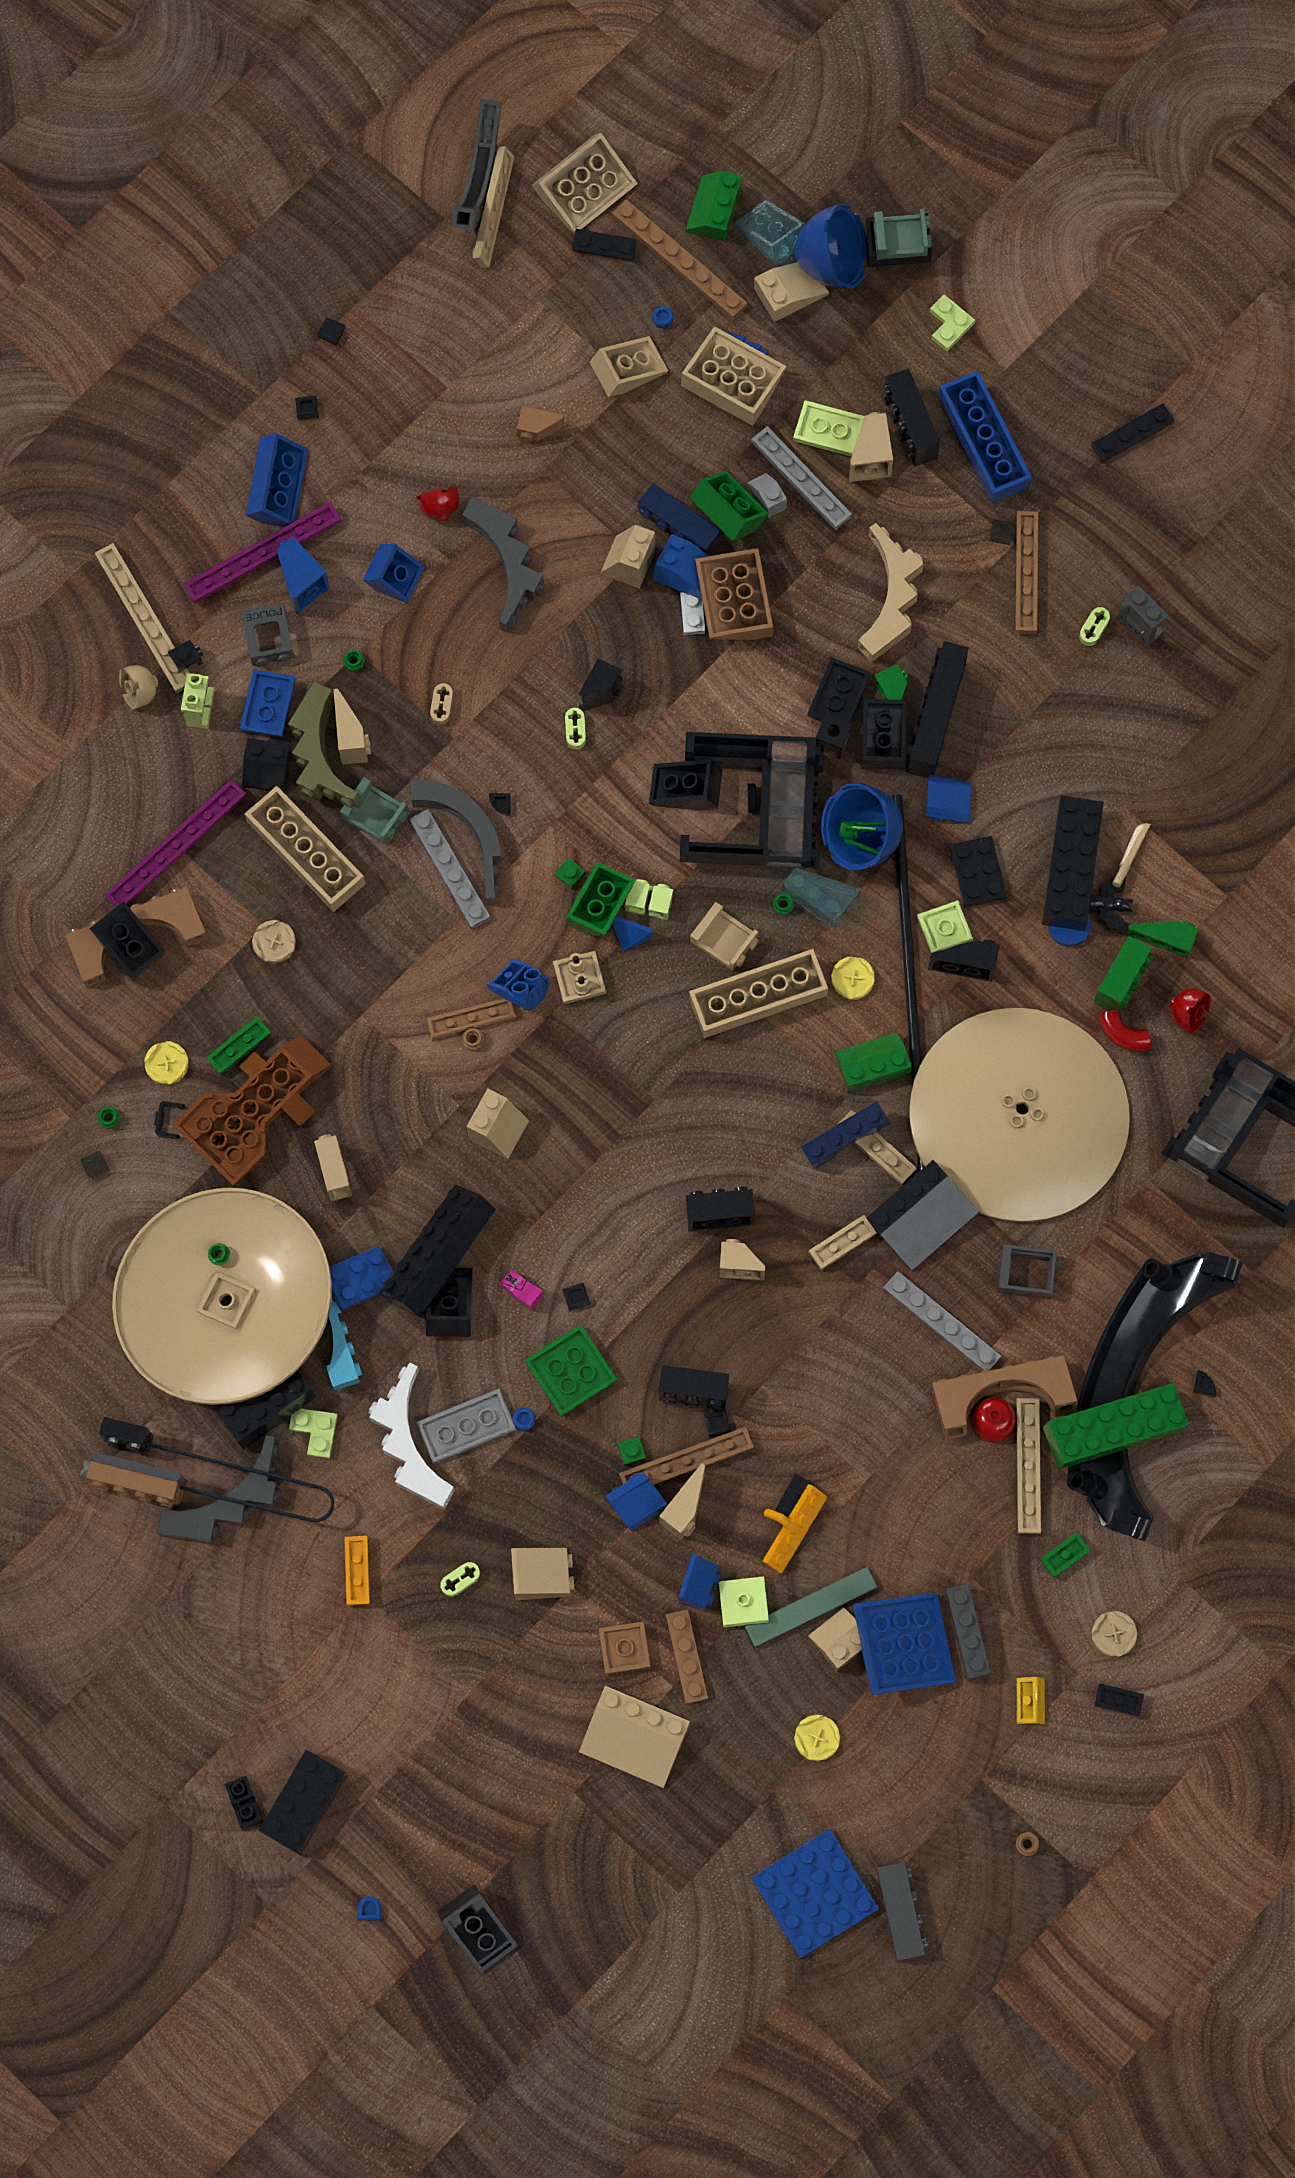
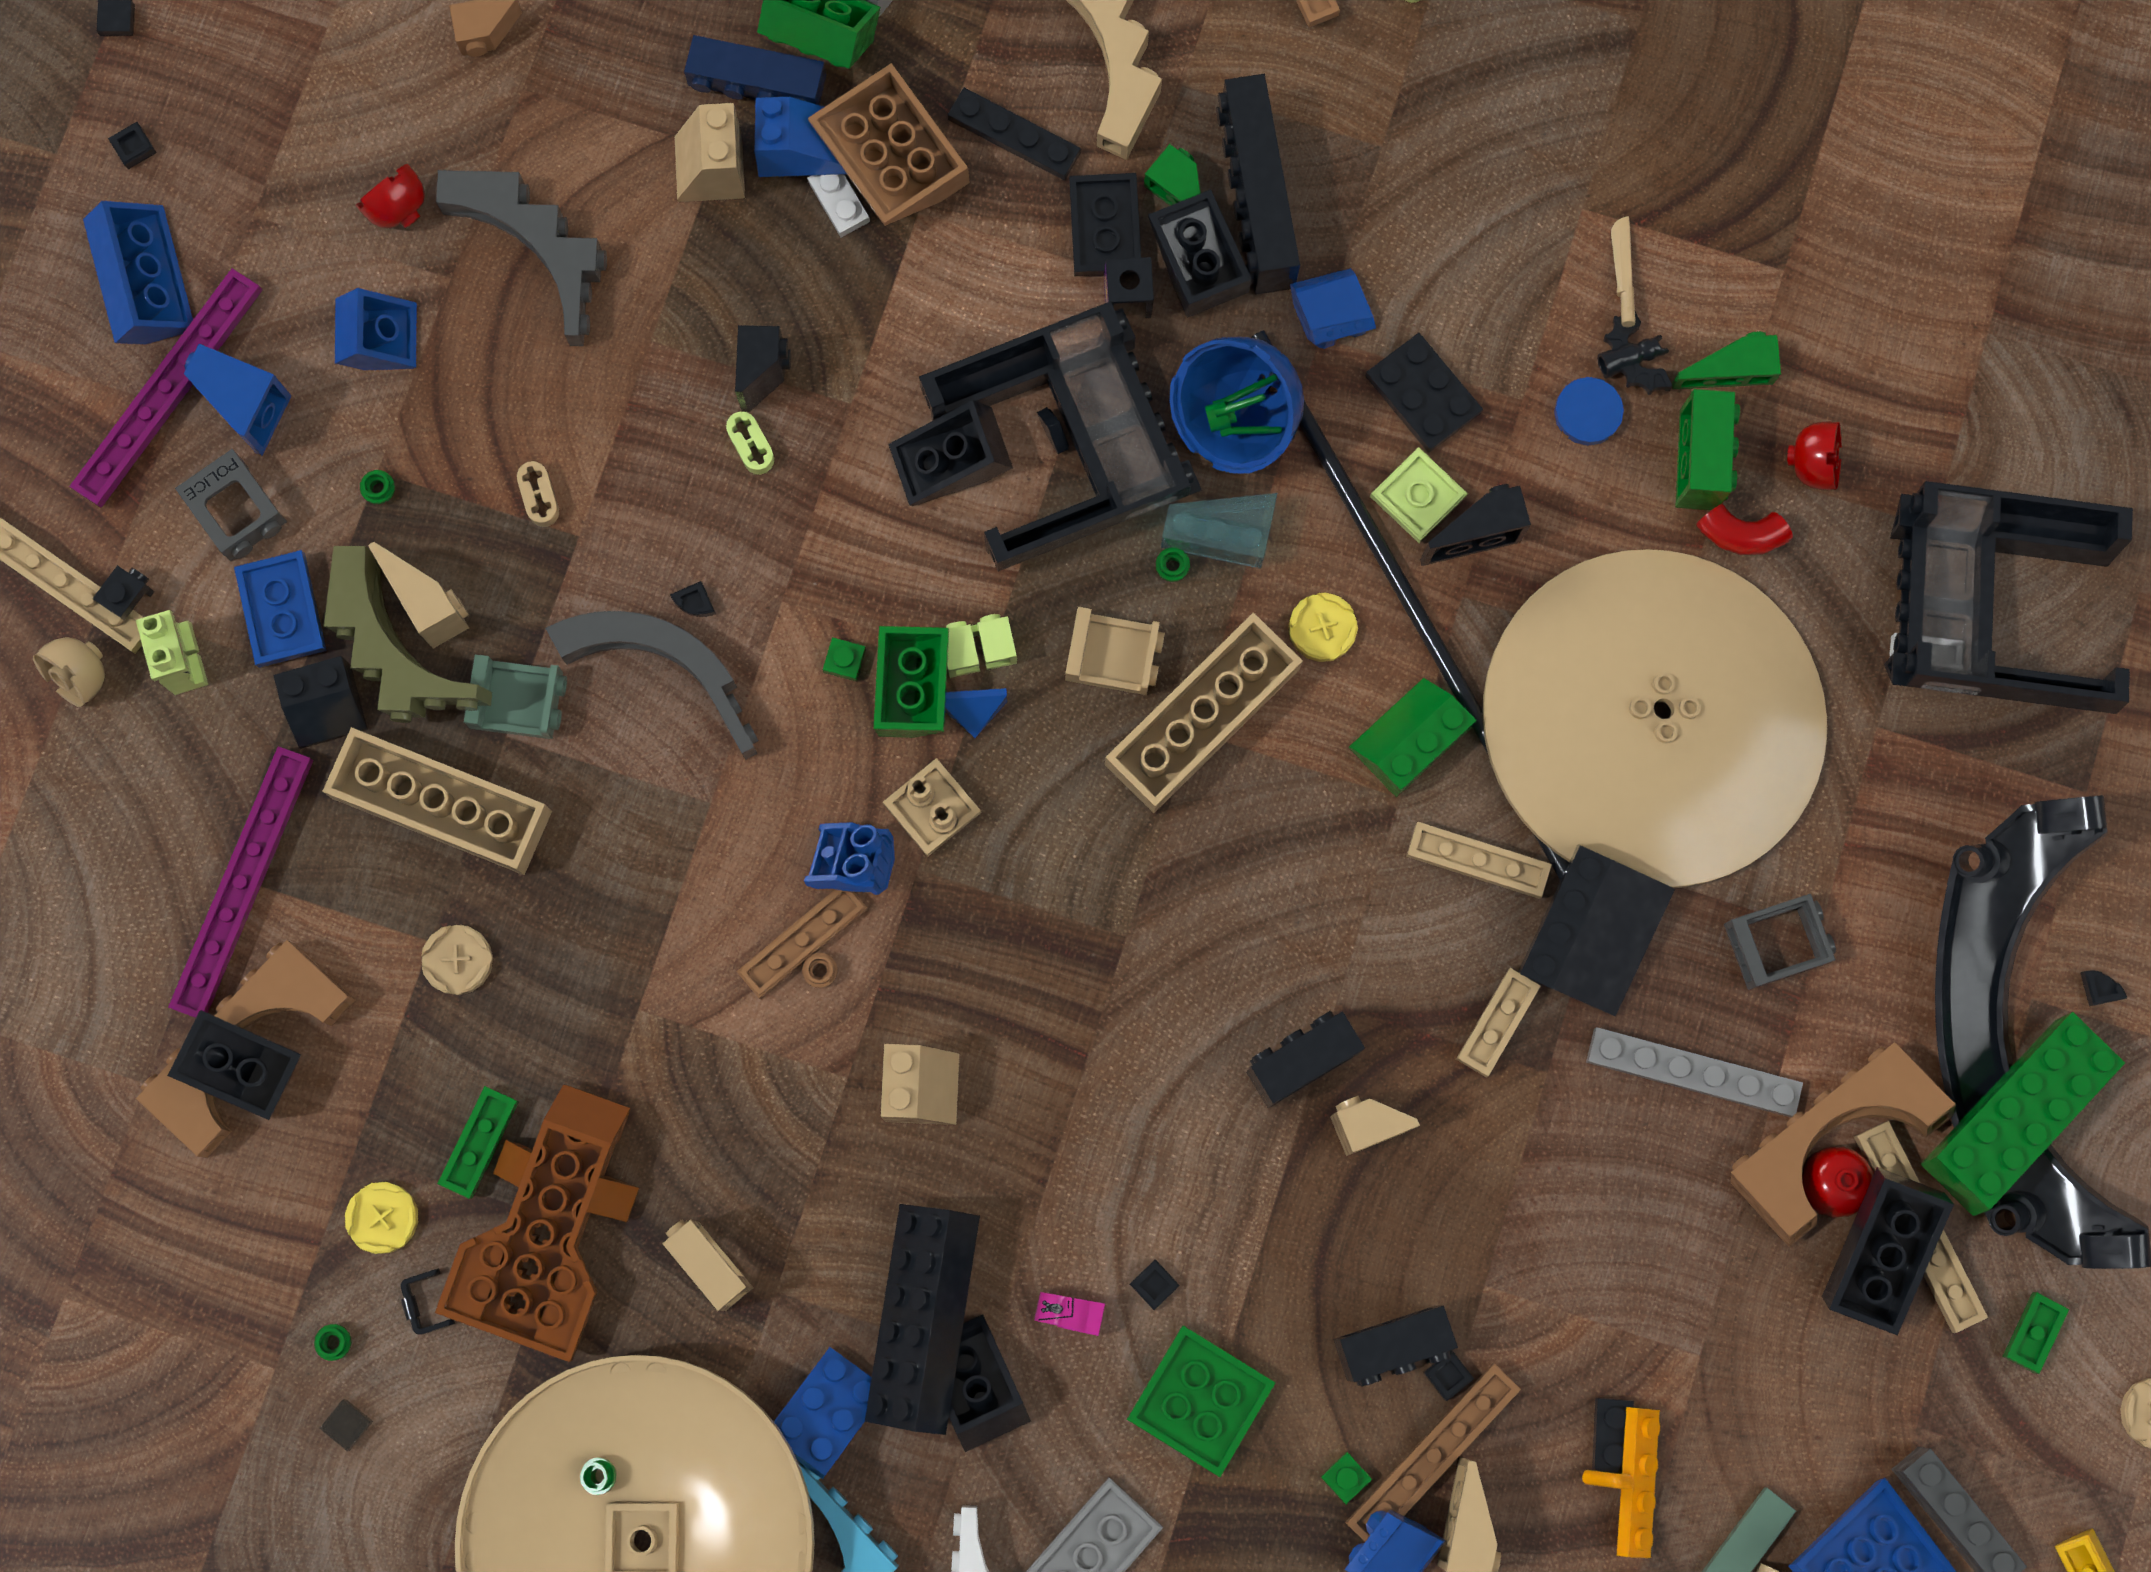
camera: 30 degrees left, 5 degrees up
light grey plate [409,809,490,929] -> none
blue tile [513,1408,535,1431] -> none
dark blue arch [801,1101,891,1169] -> none
black brick [1042,795,1104,931] -> none
none -> black plate [948,87,1081,181]
none -> black brick [1822,1167,1954,1336]

